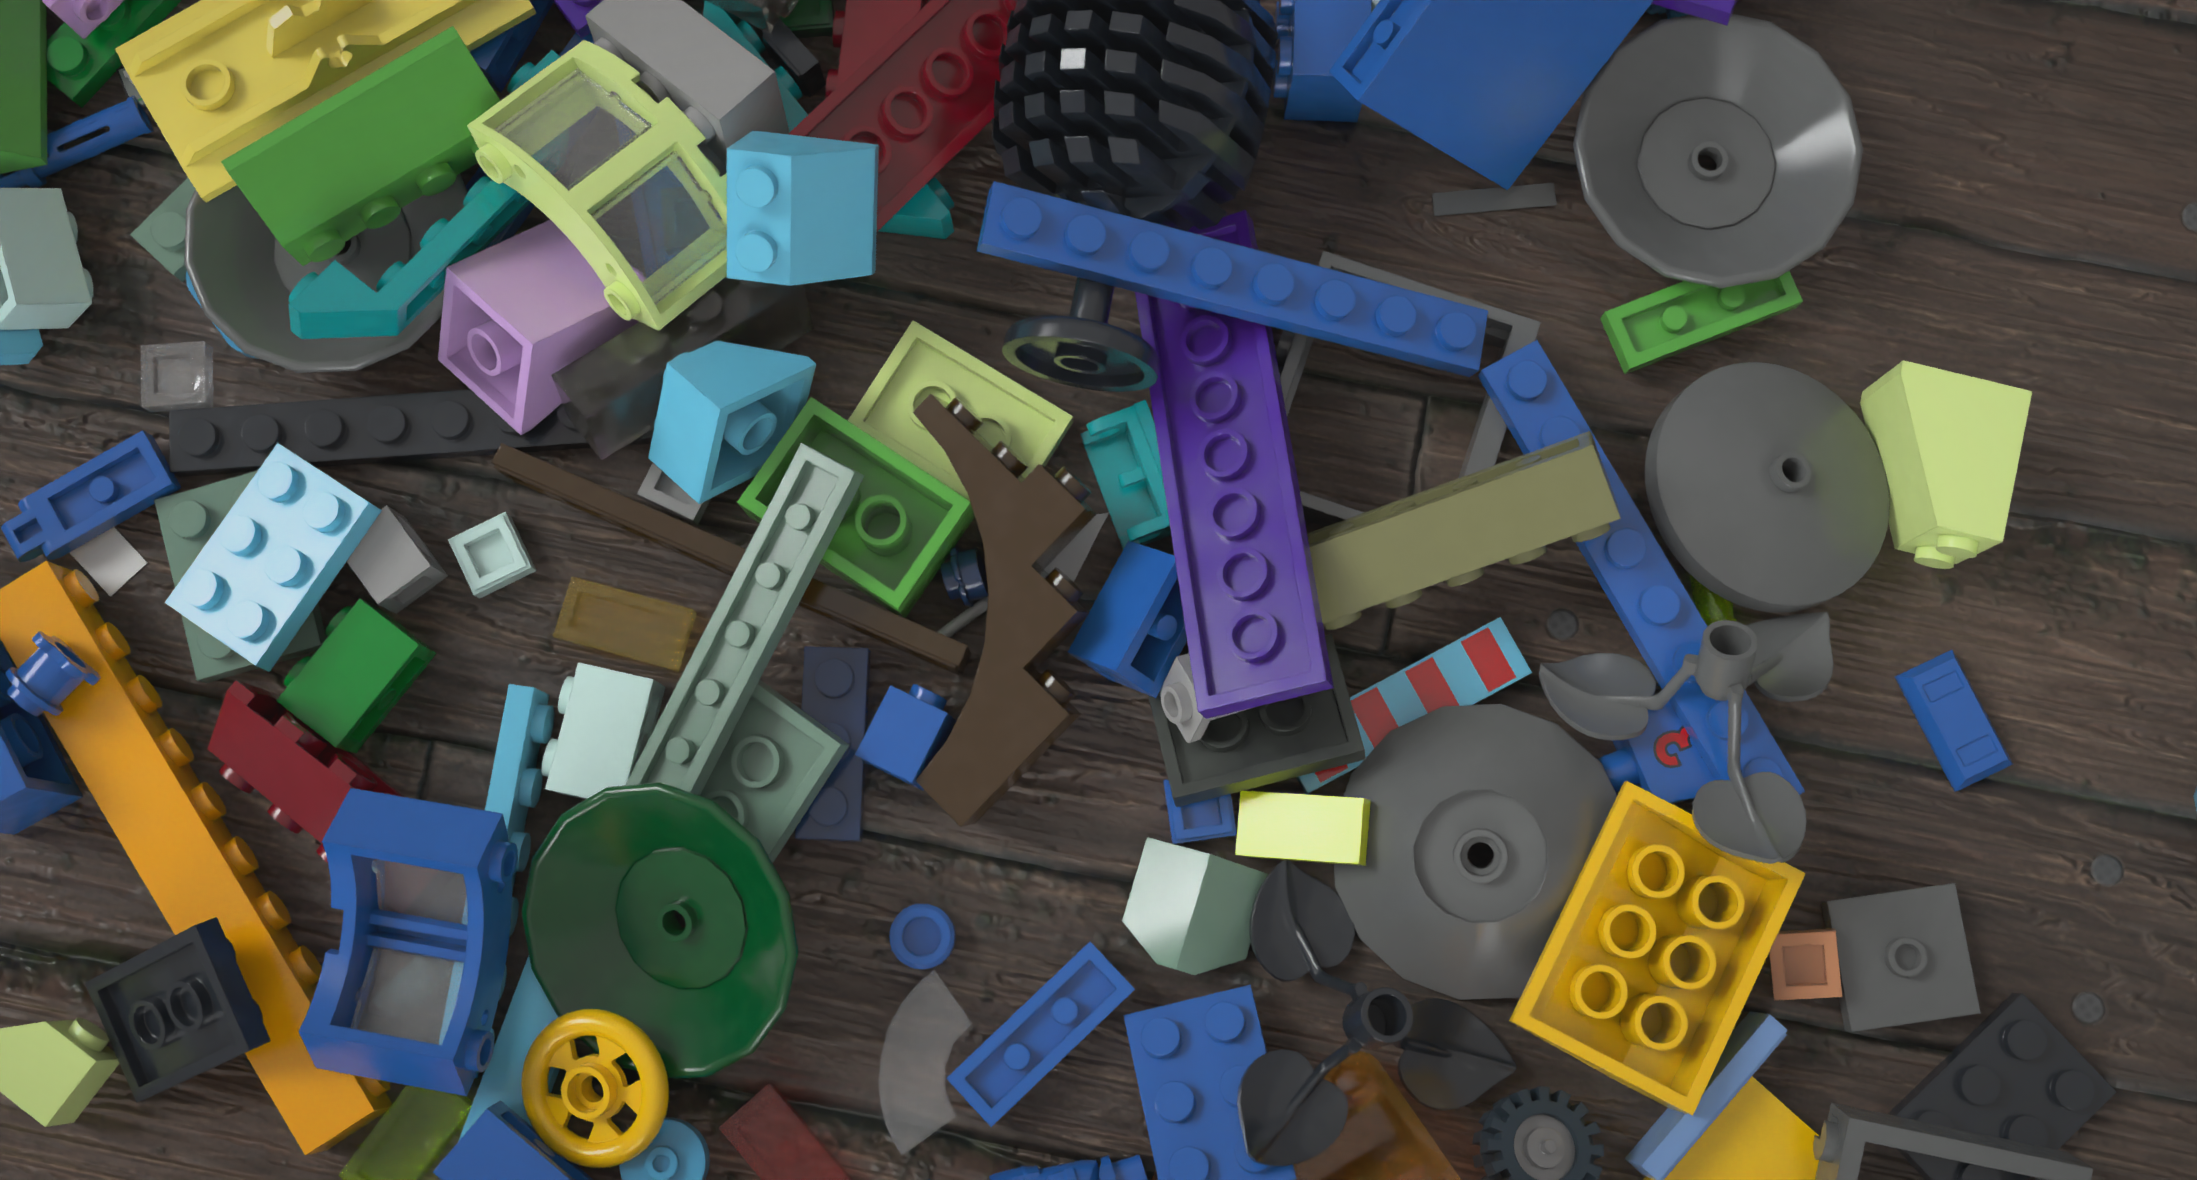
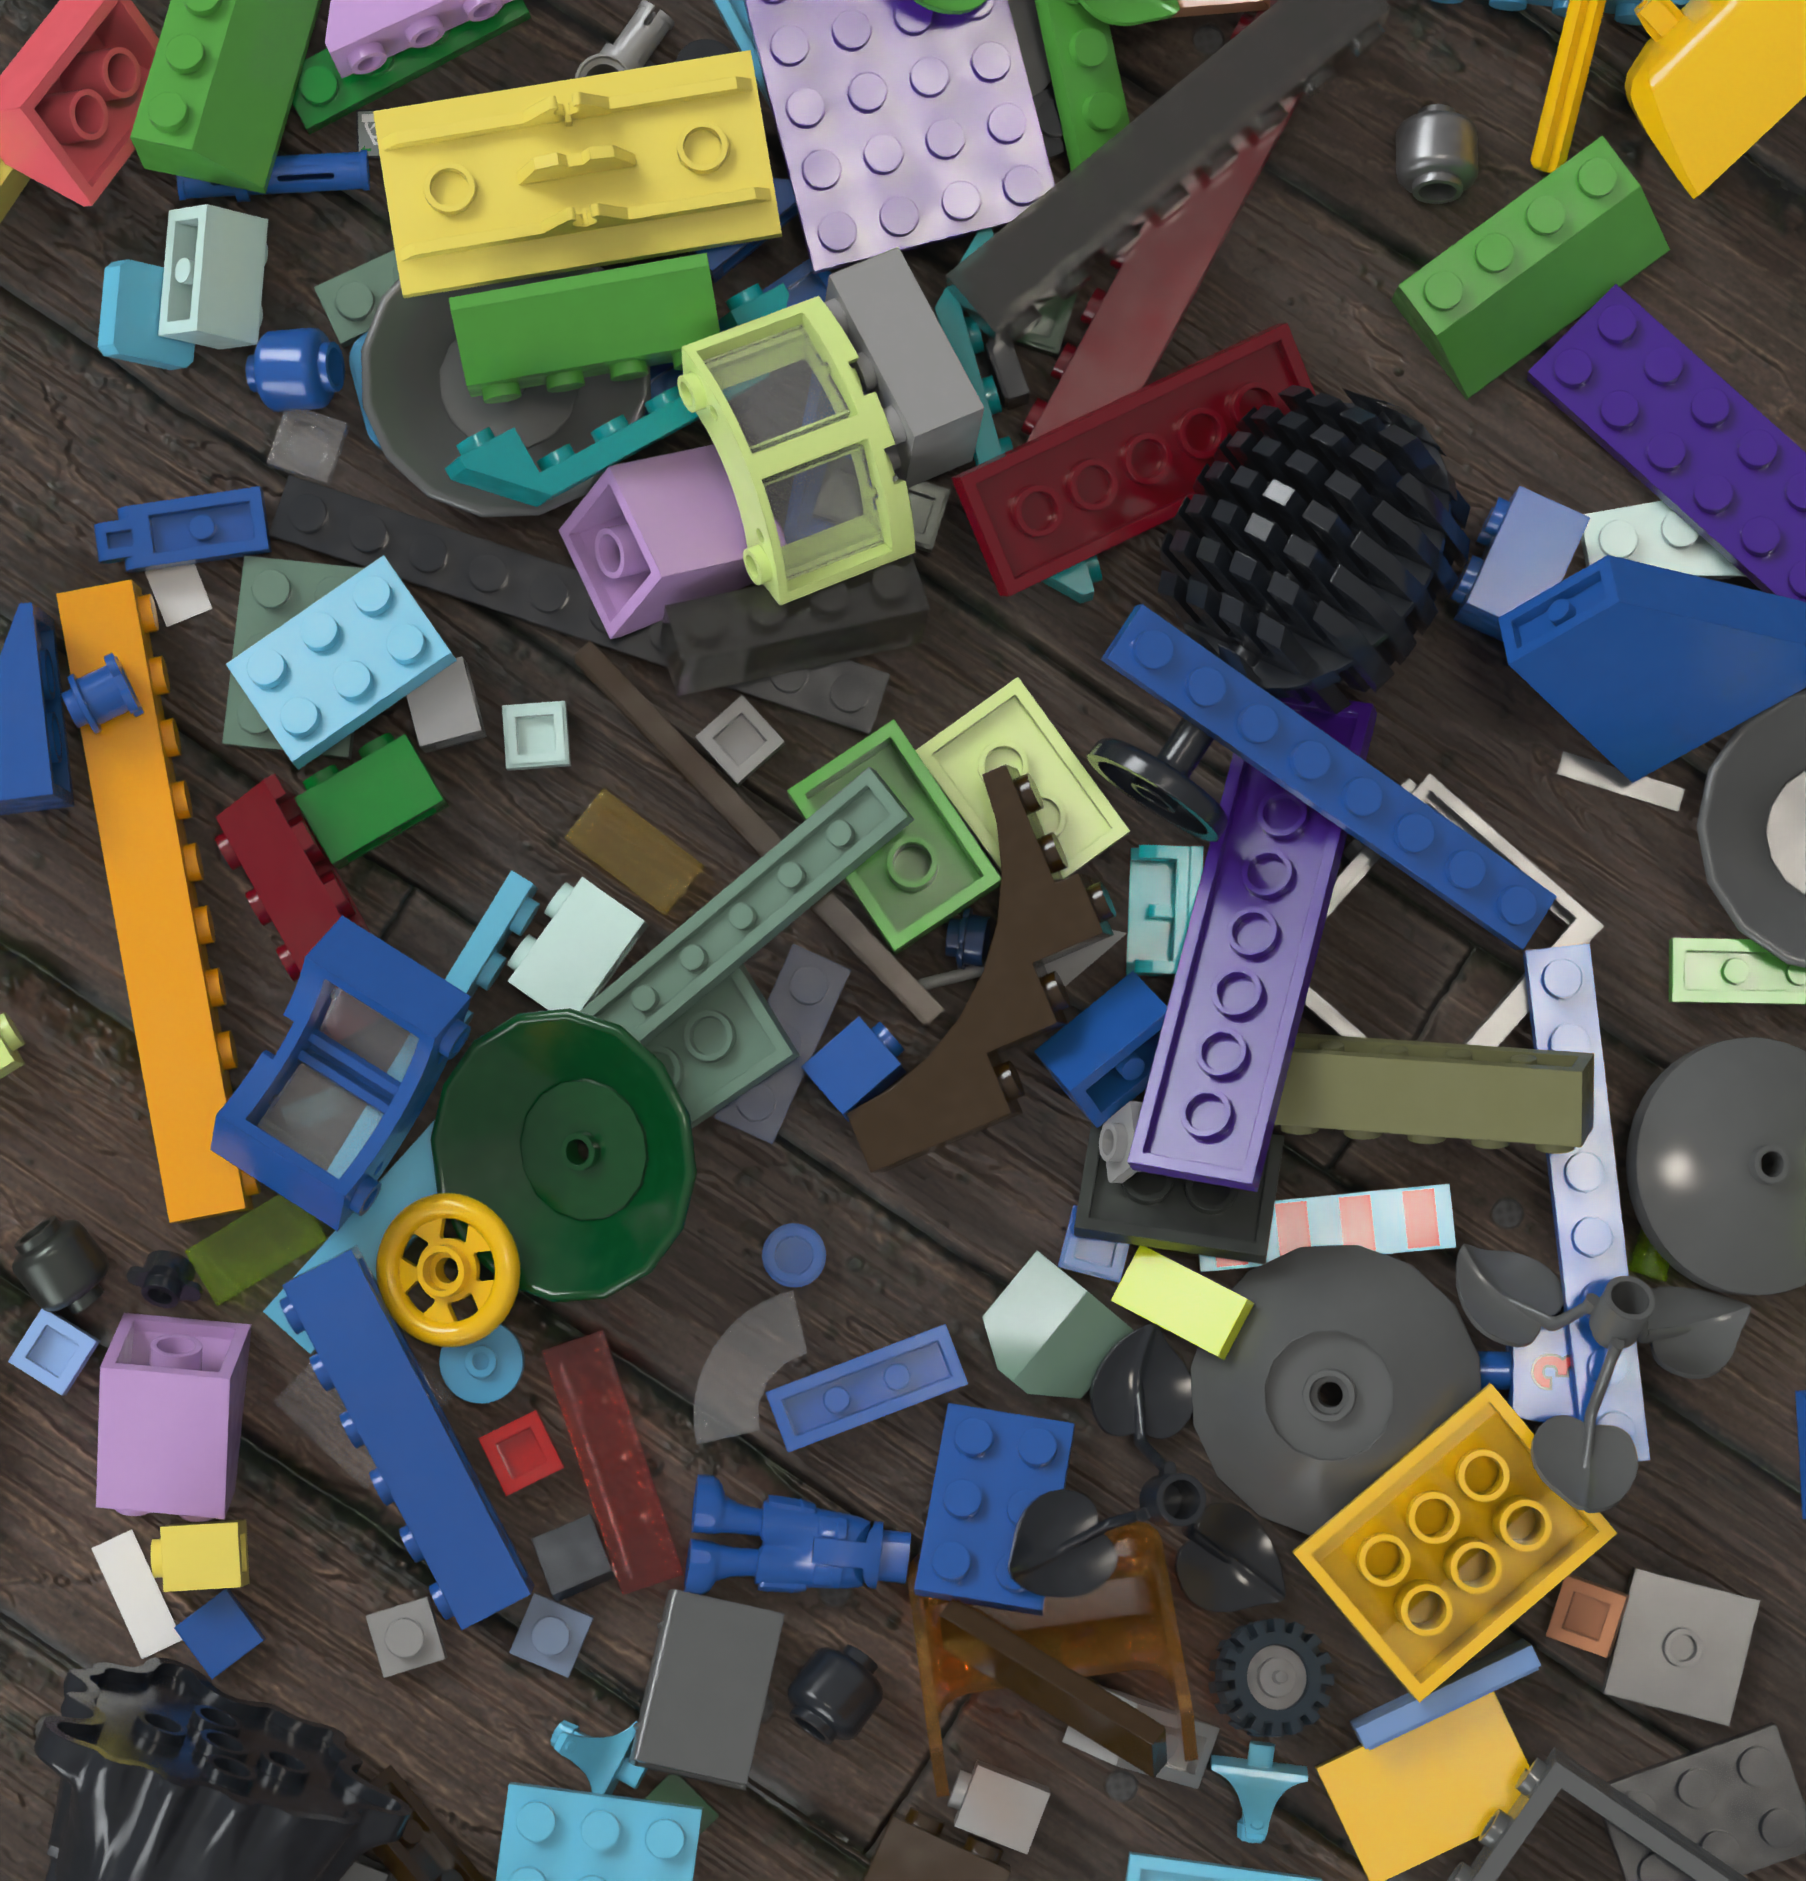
camera: 25 degrees right, 5 degrees up
black plate [85,917,271,1103] -> none
medium azure slope [648,340,816,504] -> none
medium azure slope [727,130,879,286] -> none
none -> blue head [245,328,345,412]

